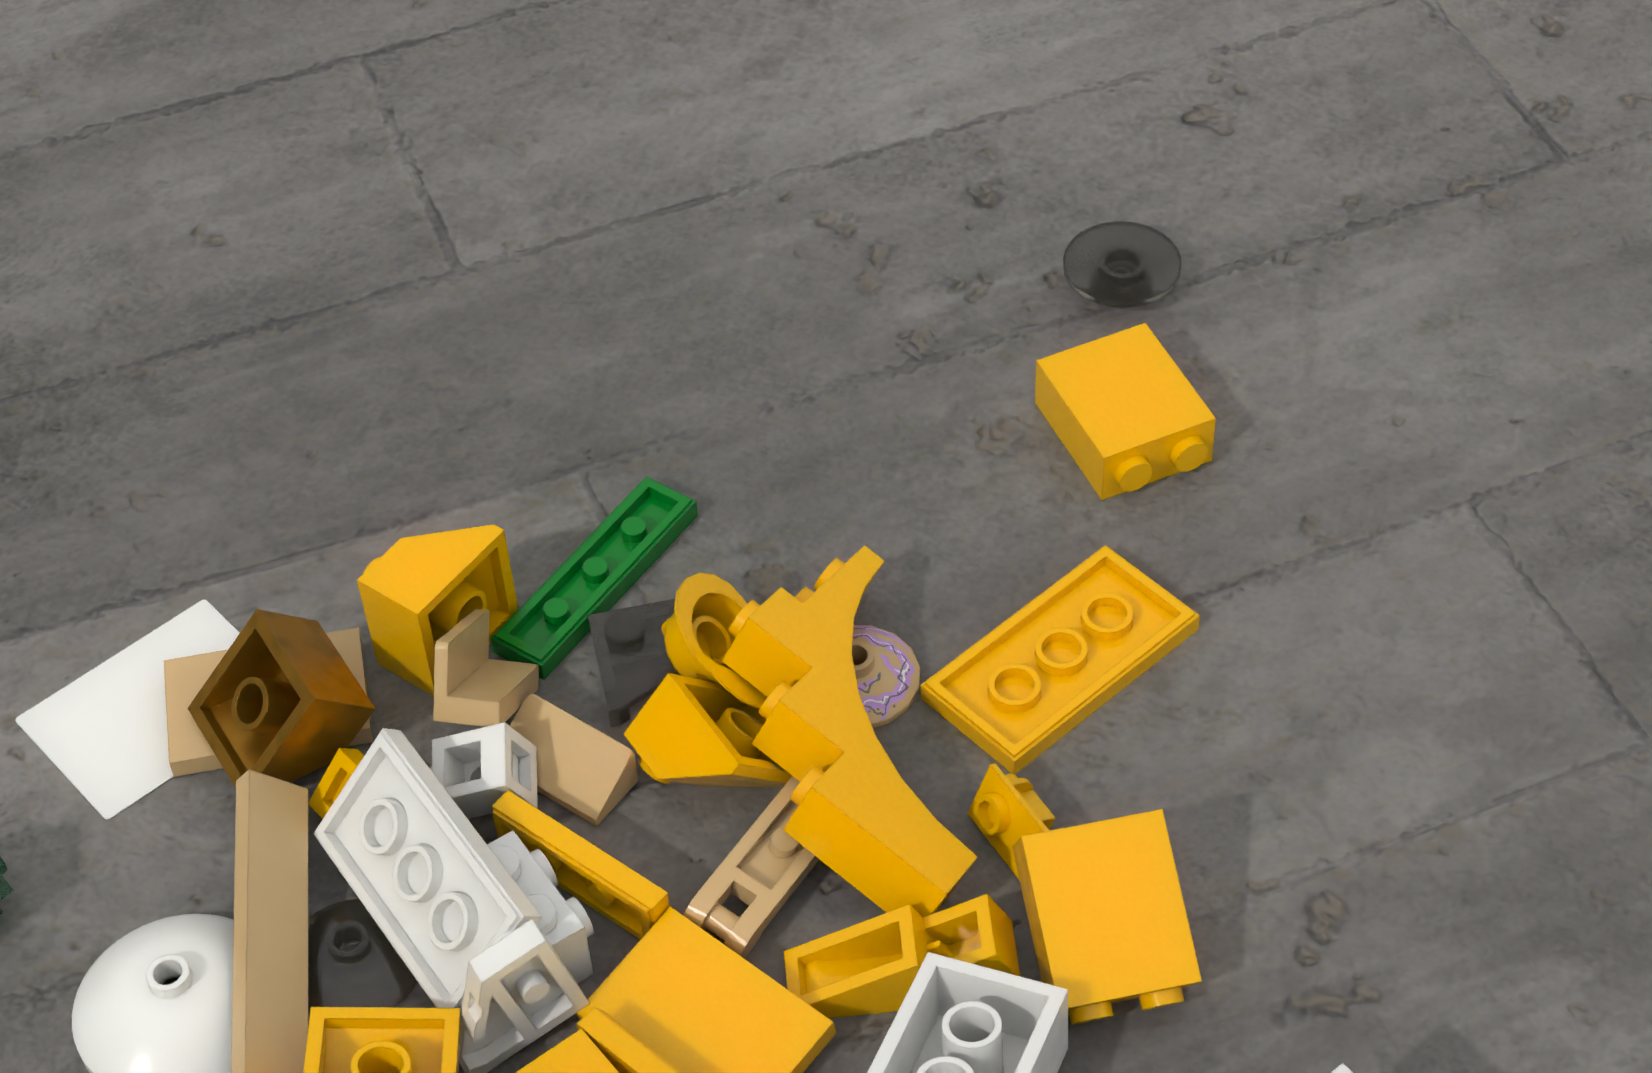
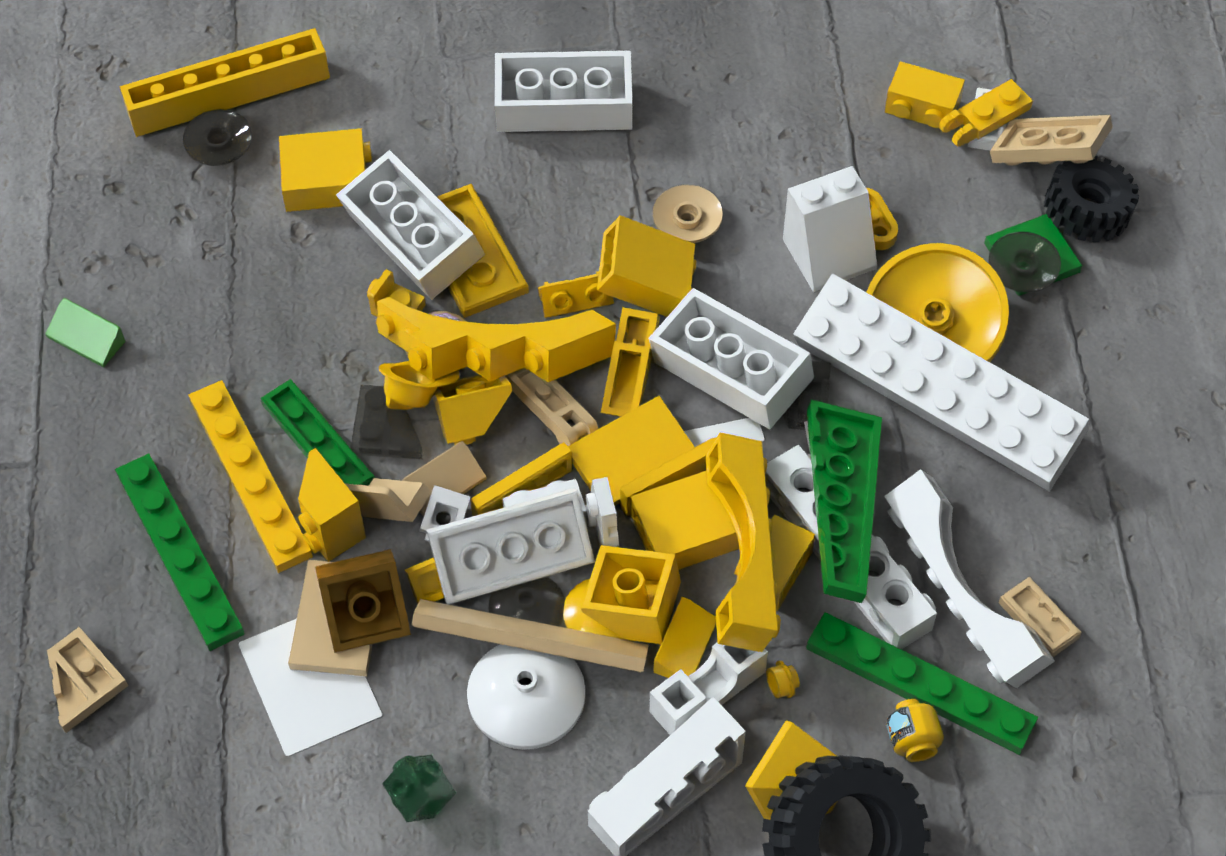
camera: 75 degrees left, 10 degrees up
none -> slope [45,298,125,367]
none -> tan wing [47,627,128,733]
none -> green plate [115,453,245,652]
none -> yellow brick [119,28,330,137]
none -> yellow plate [188,380,313,573]
none -> white brick [336,150,485,300]
none -> yellow bracket [367,269,426,317]
none -> white brick [495,51,632,132]
none -> tan dish [653,185,723,243]

